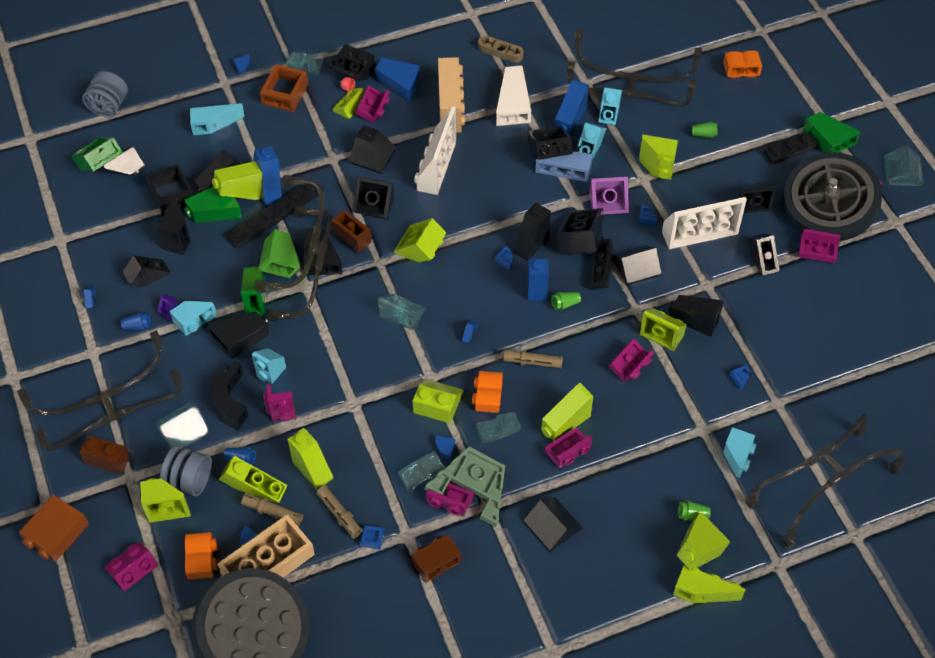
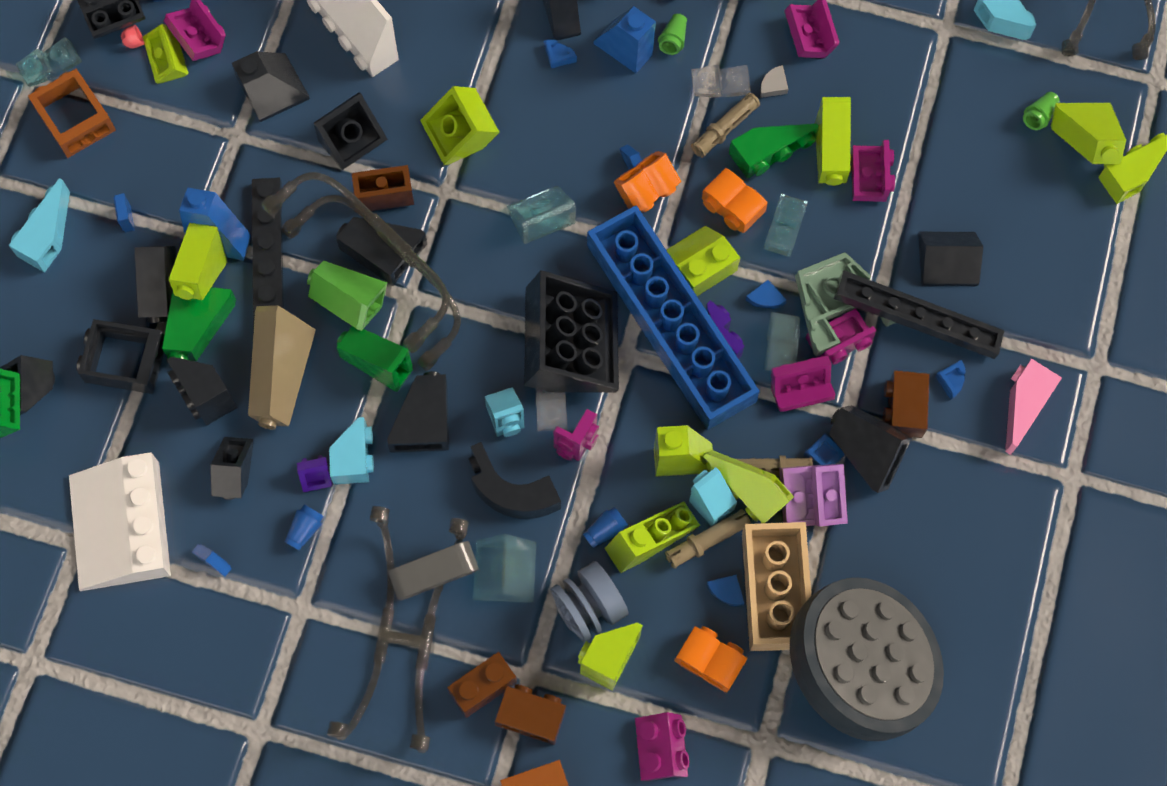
camera: 55 degrees left, 15 degrees up
none -> white slope [69,452,171,591]
none -> blue tile [113,193,135,232]
none -> dark tan slope [248,305,316,430]
none -> dark grey beam [388,541,479,601]
none -> reddish brown brick [495,684,566,745]
none -> black slope [524,270,619,393]
none -> clear slope [535,389,567,431]
none -> blue brick [587,205,760,431]
none -> orange brick [613,151,681,213]
none -> medium azure slope [689,467,737,527]
none -> clear slope [691,65,751,97]
none -> lime slope [703,450,794,523]
none -> dark purple slope [706,300,745,359]
none -> green slope [729,123,819,179]
none -> light grey tile [760,65,788,98]
none -> magenta bracket [771,355,835,412]
none -> medium lavender slope [779,464,848,526]
none -> black slope [829,405,912,493]
none -> black plate [834,270,1004,359]
none -> blue tile [935,360,965,400]
none -> bright pink slope [1005,359,1062,455]

